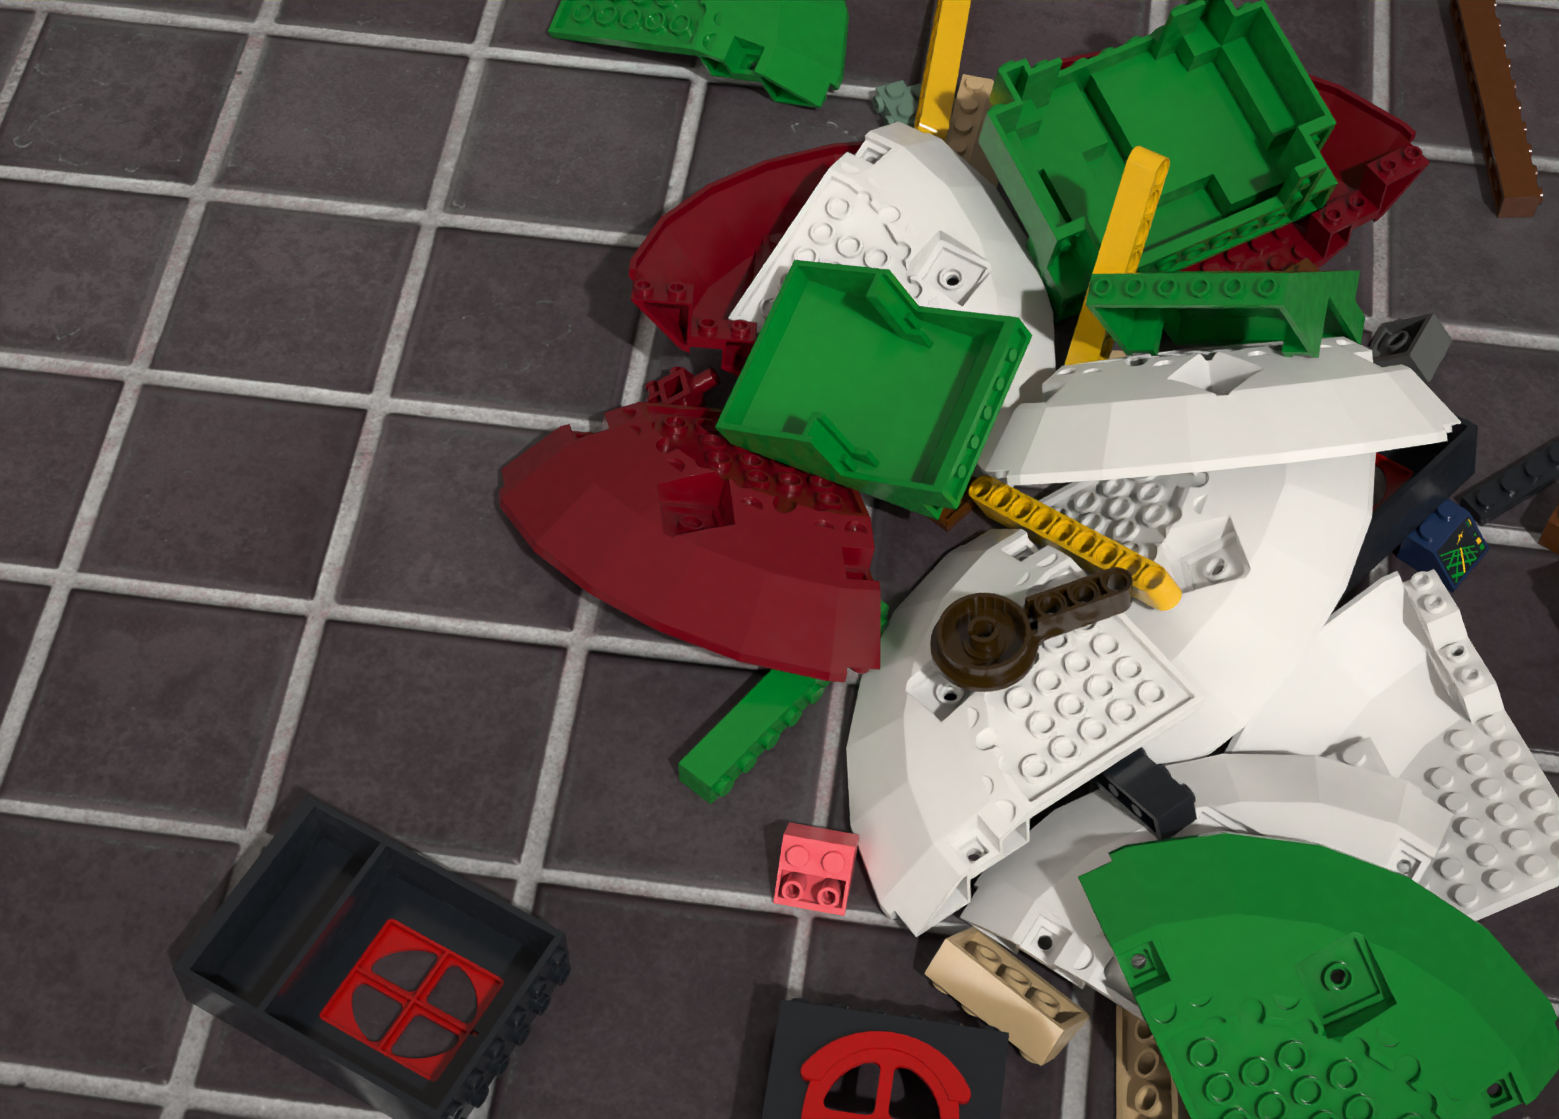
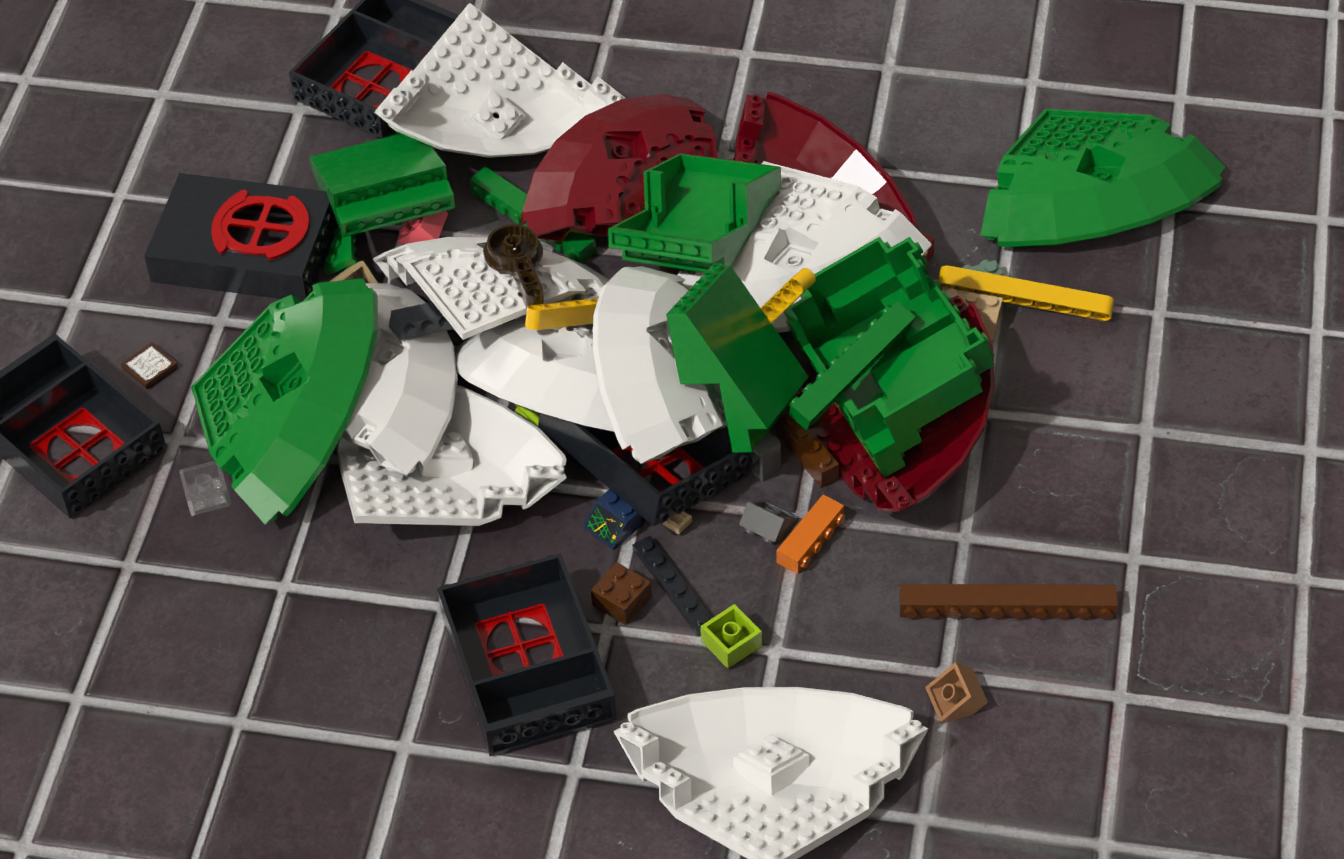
camera: 95 degrees right, 5 degrees down
none -> green panel [310,133,455,237]
none -> green wing [323,227,357,275]
none -> white panel [374,3,625,158]
none -> orange brick [776,495,845,574]
none -> green brick [788,301,916,430]

